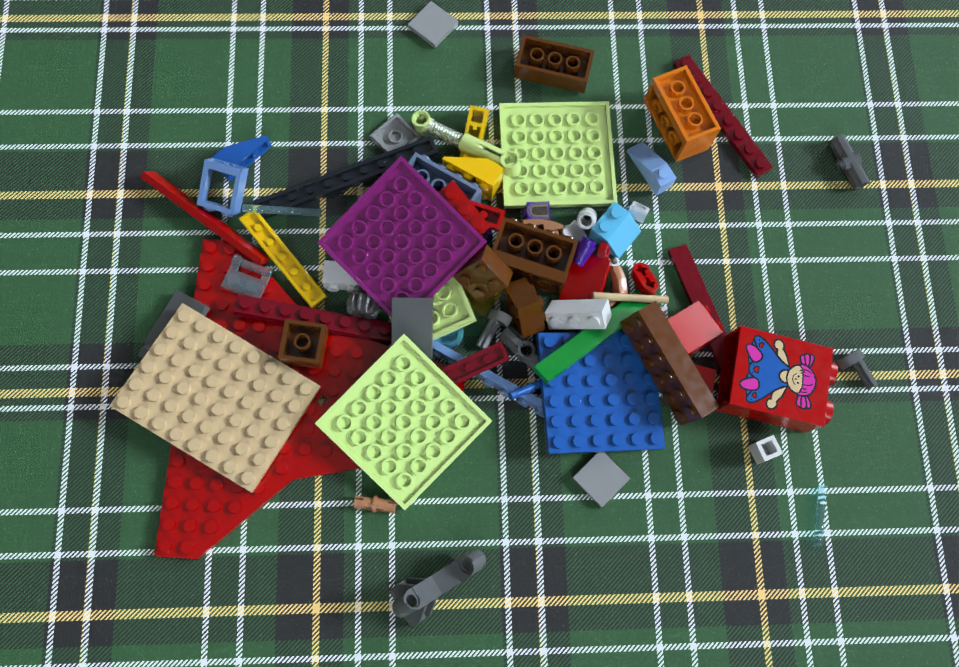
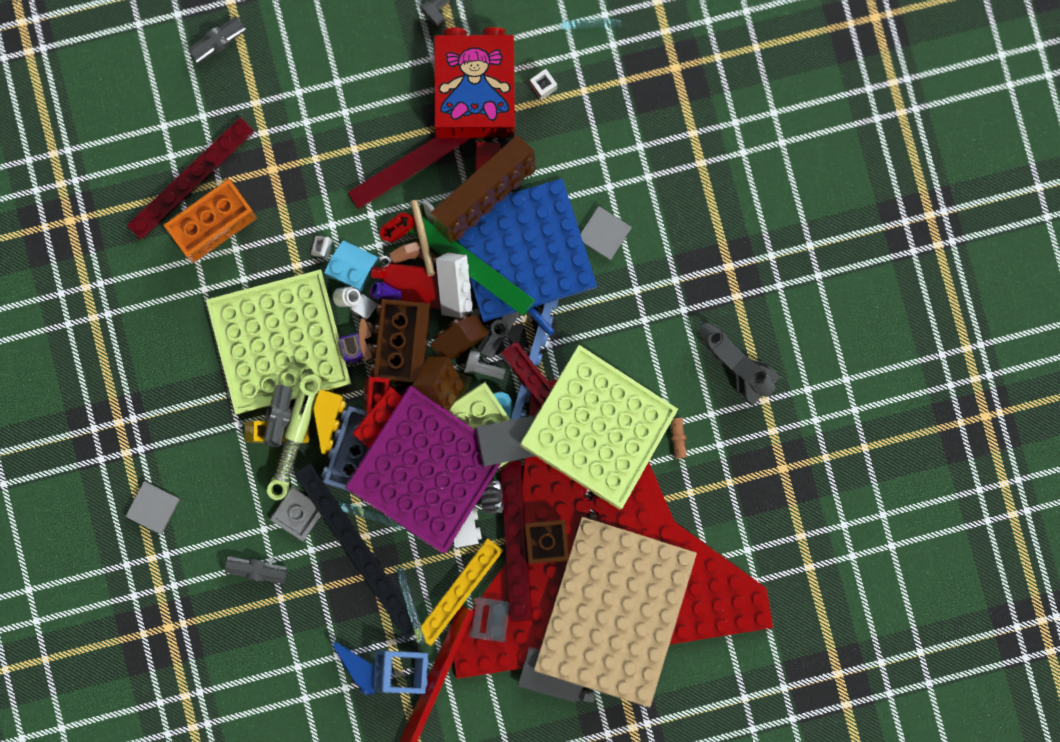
camera: 100 degrees left, 10 degrees up
reddish brown brick [513,34,595,94] -> none
light blue slope [627,141,677,195] -> none
slope [667,301,723,357] -> none
none -> dark grey piece [225,556,288,584]
none -> dark grey piece [263,385,293,447]

